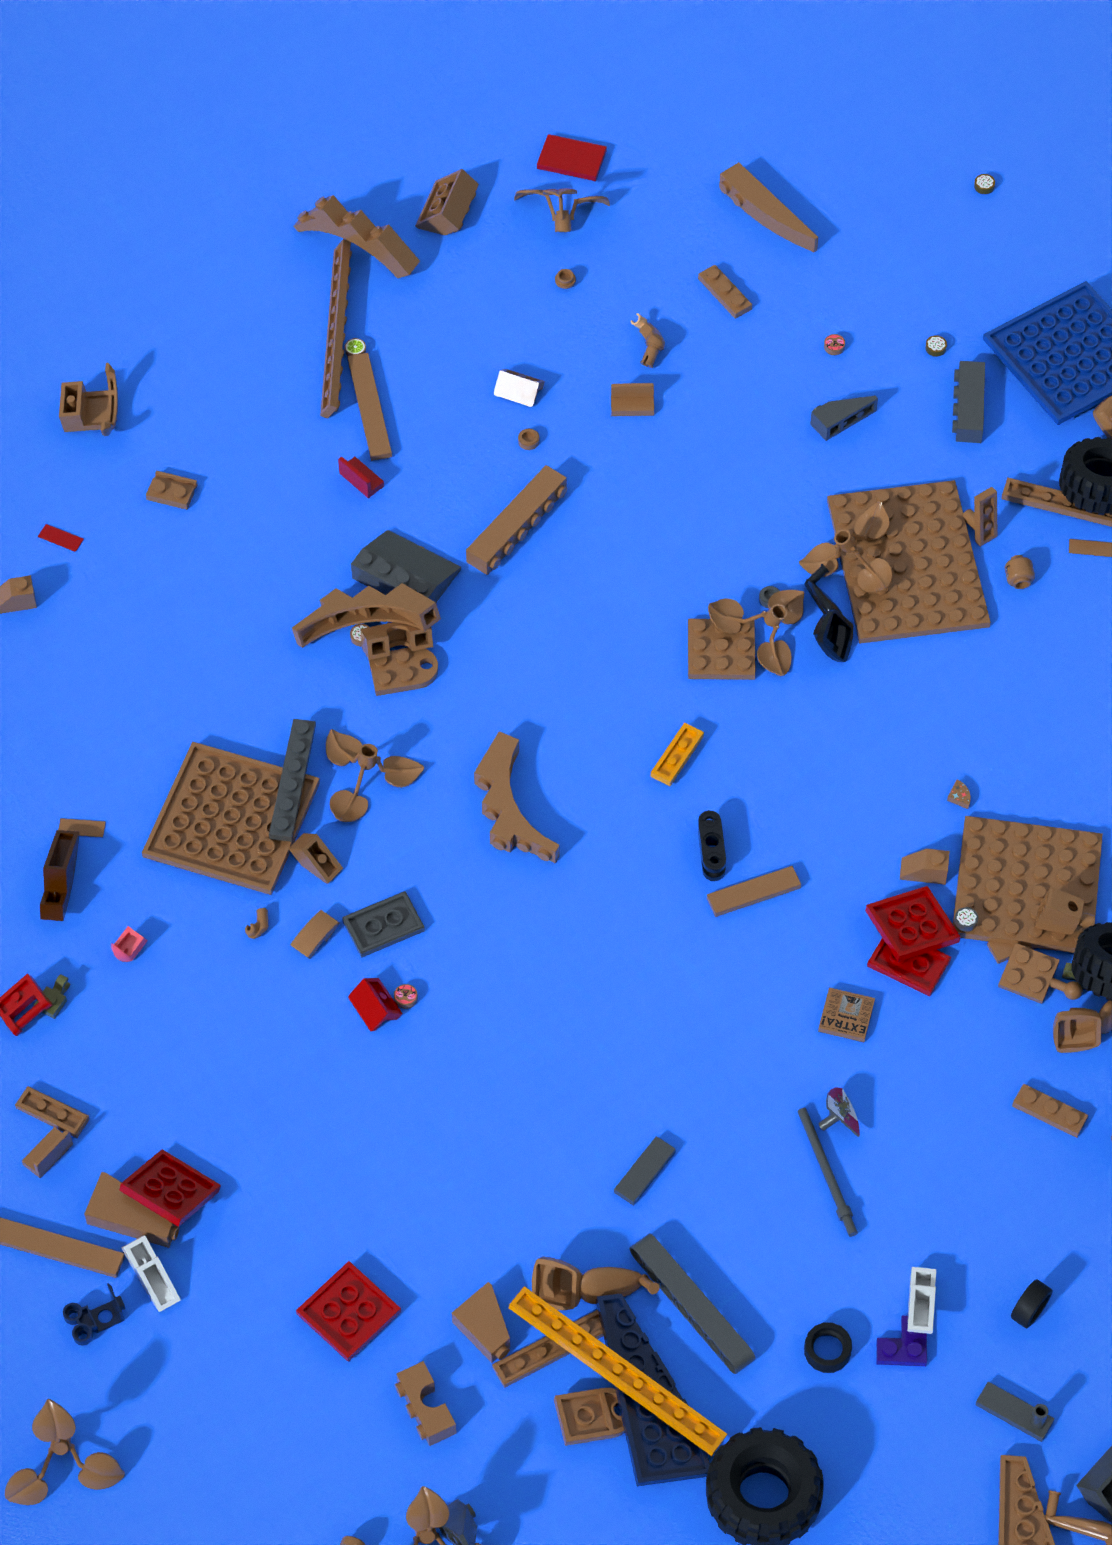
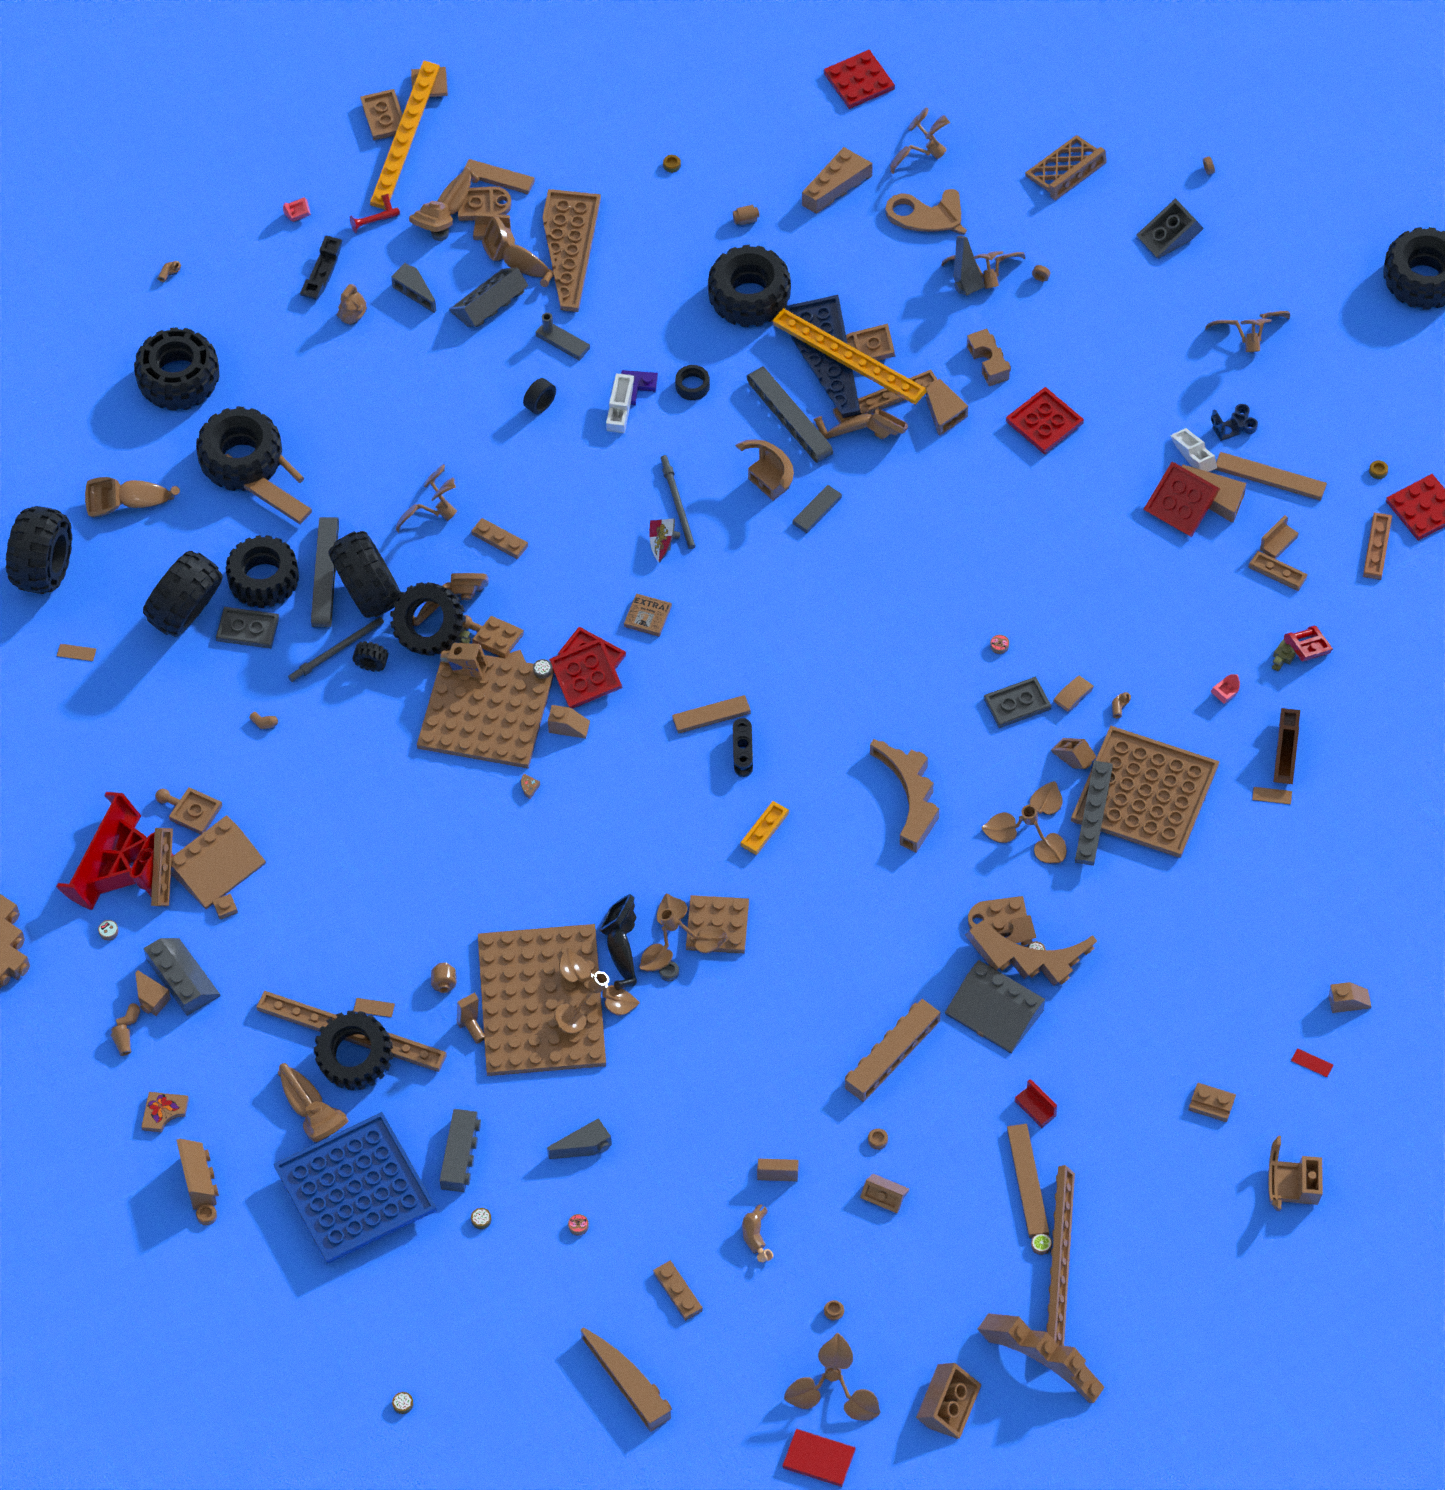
camera: 175 degrees left, 0 degrees up
red panel [348,978,403,1031] -> none
none -> medium nougat piece [735,439,794,501]

